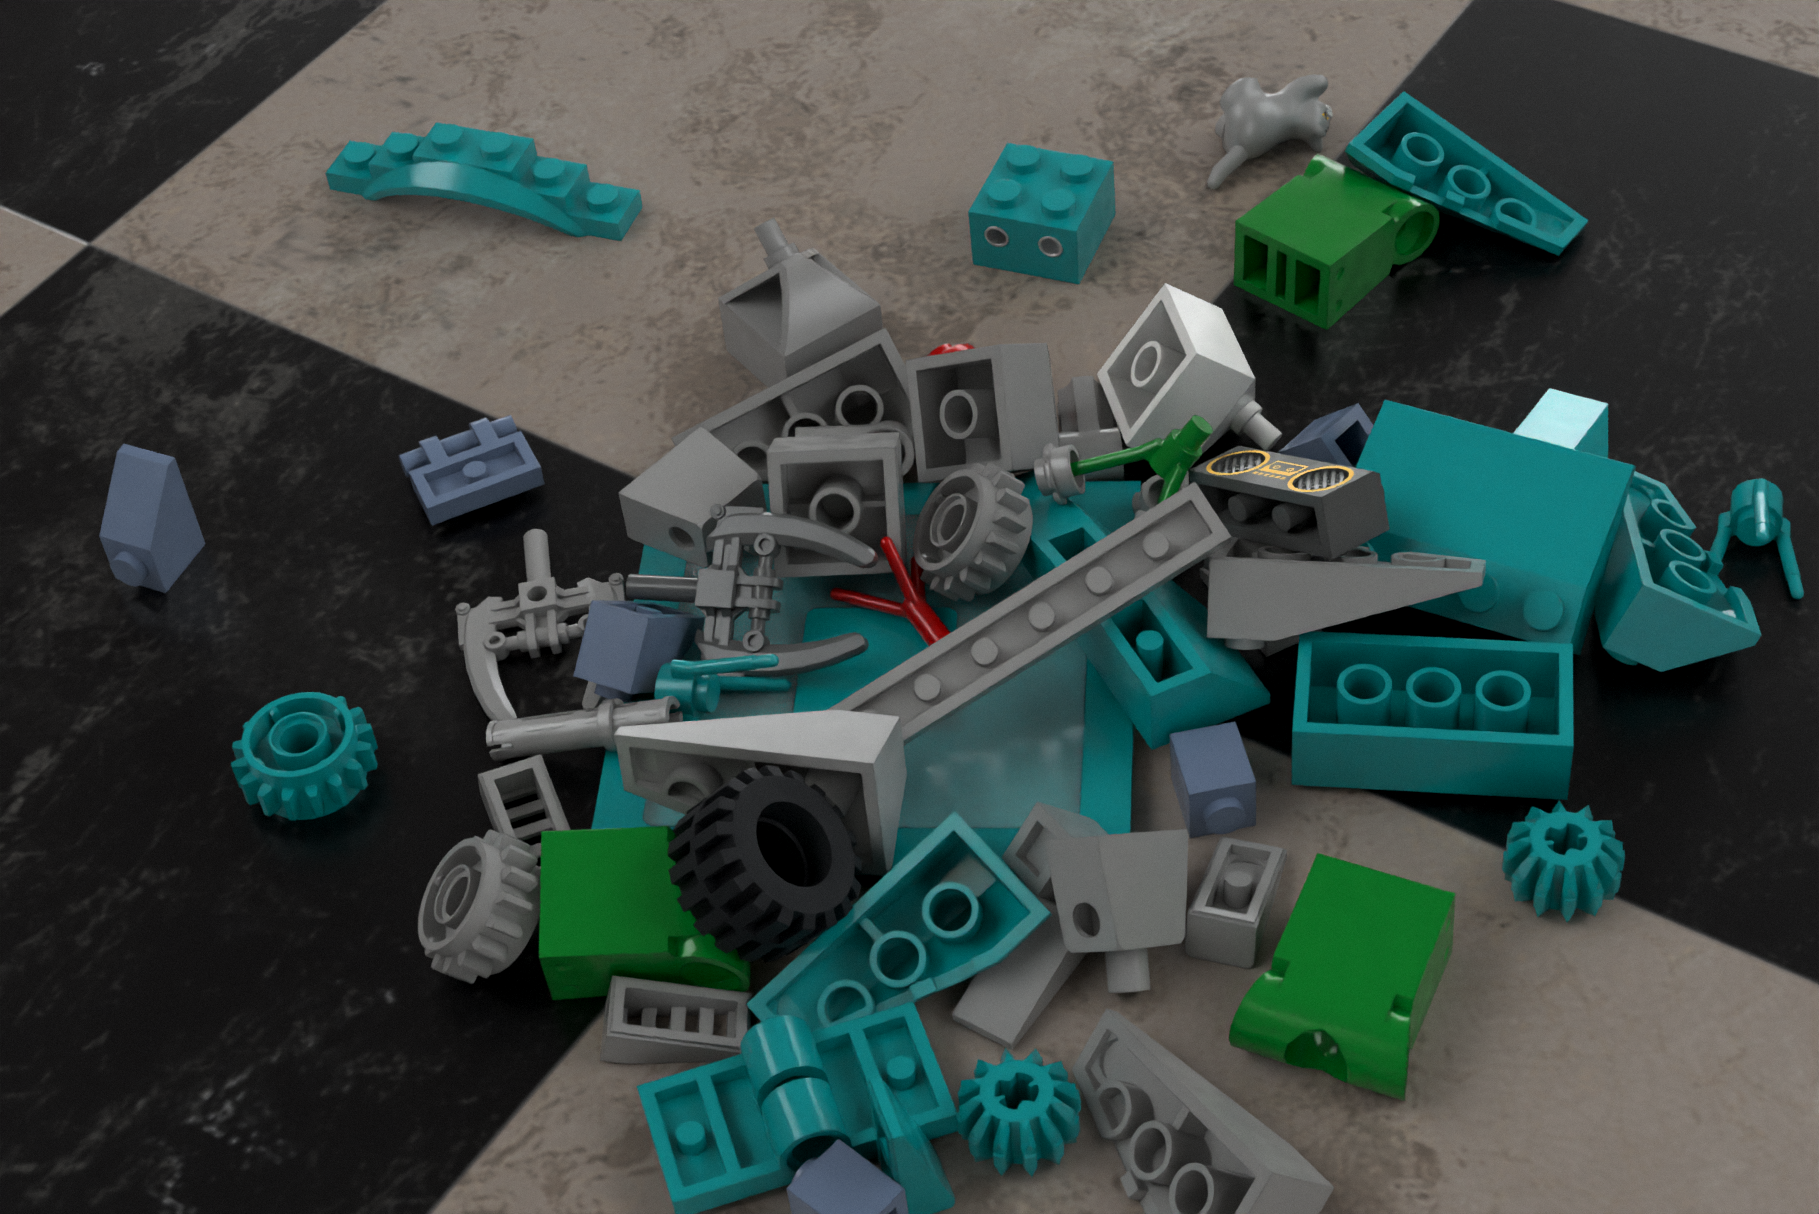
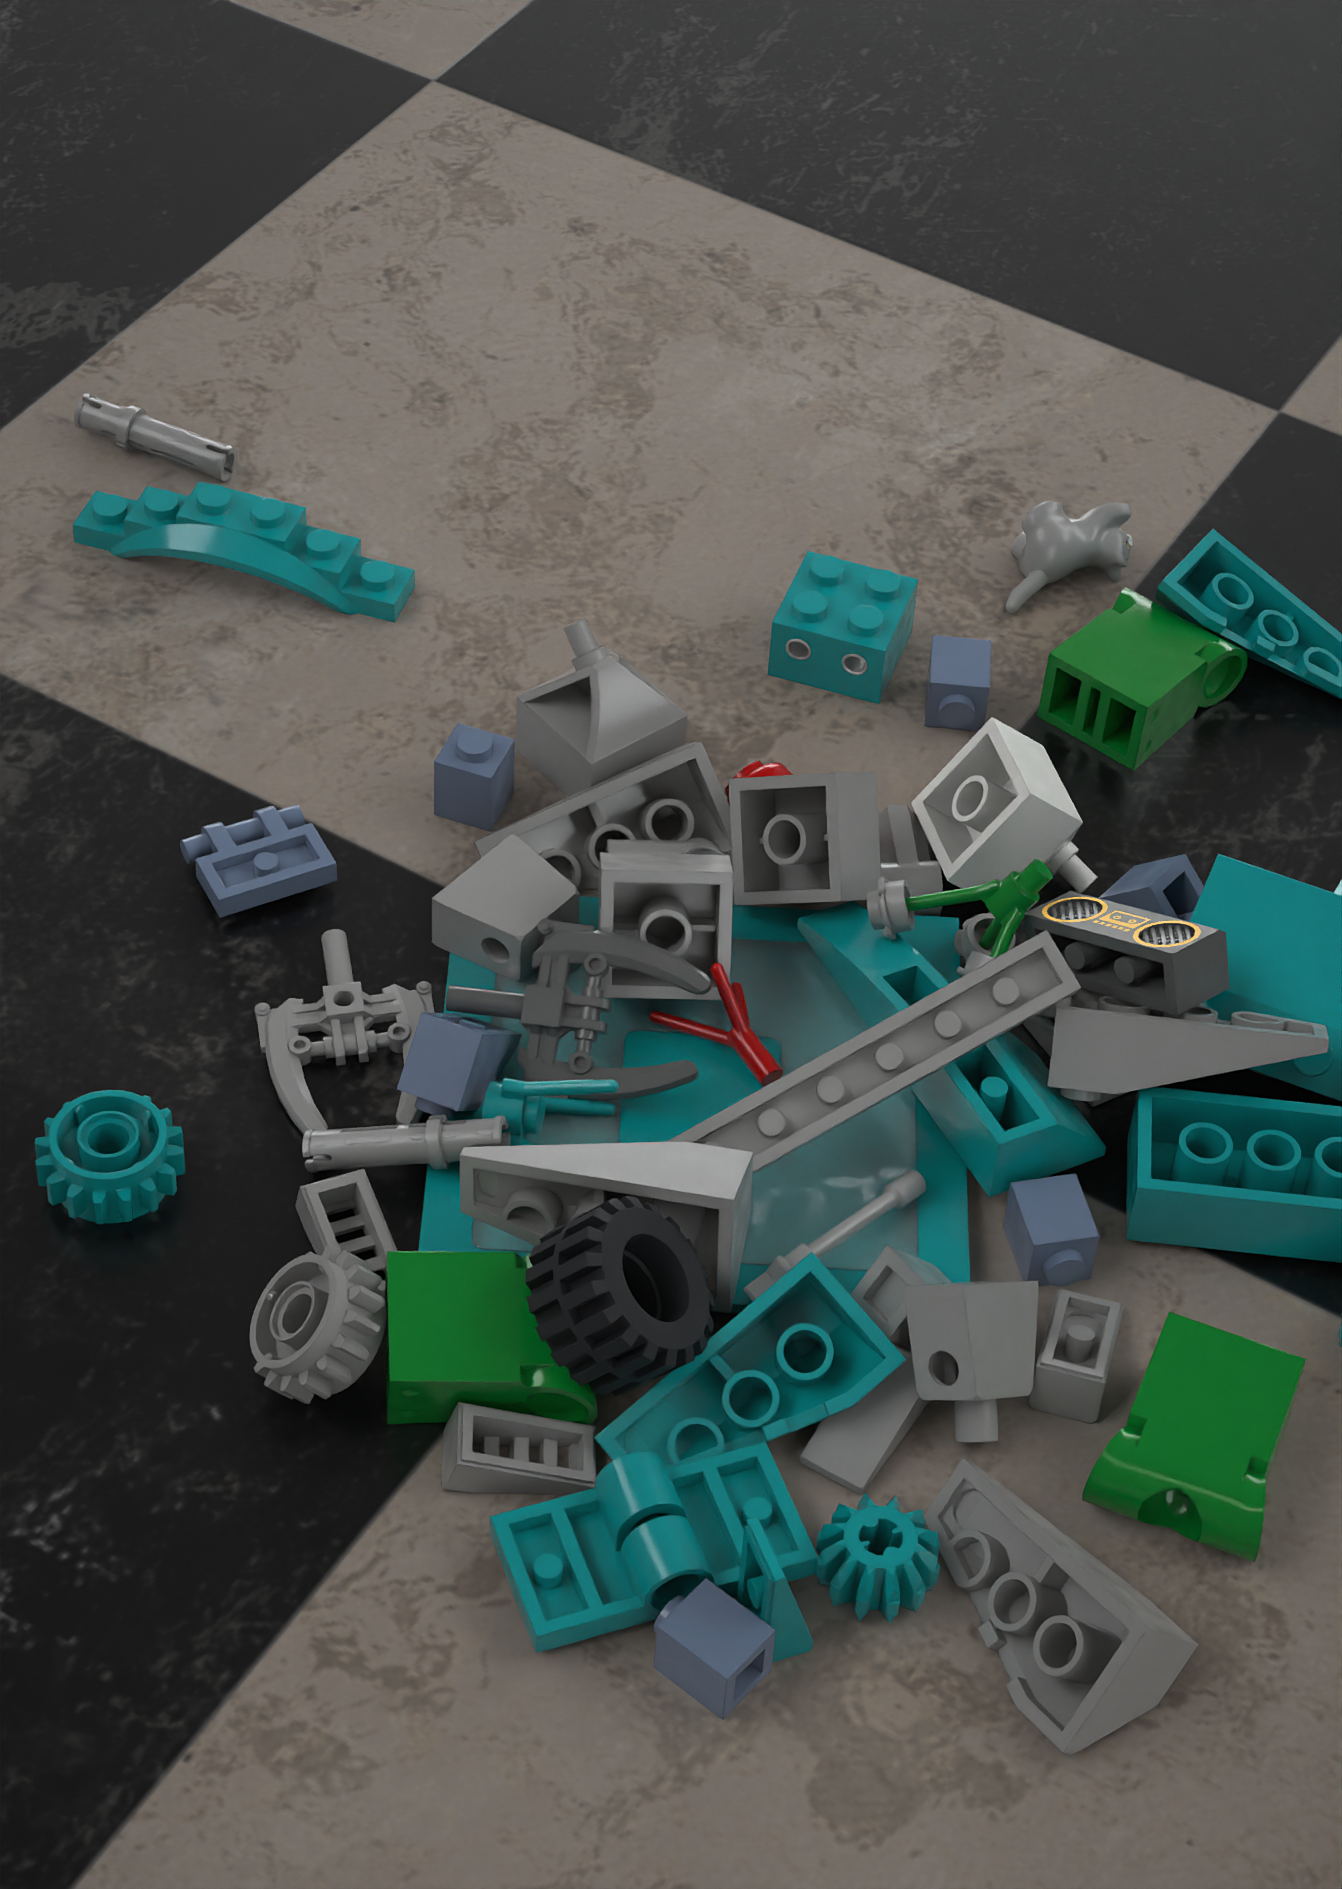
camera: 10 degrees left, 0 degrees up
light grey gear [913,463,1033,602] -> none
none -> light grey pin [74,393,238,481]
none -> sand blue brick [434,723,515,832]
none -> light grey piece [744,1170,926,1301]
none -> sand blue brick [924,635,991,731]

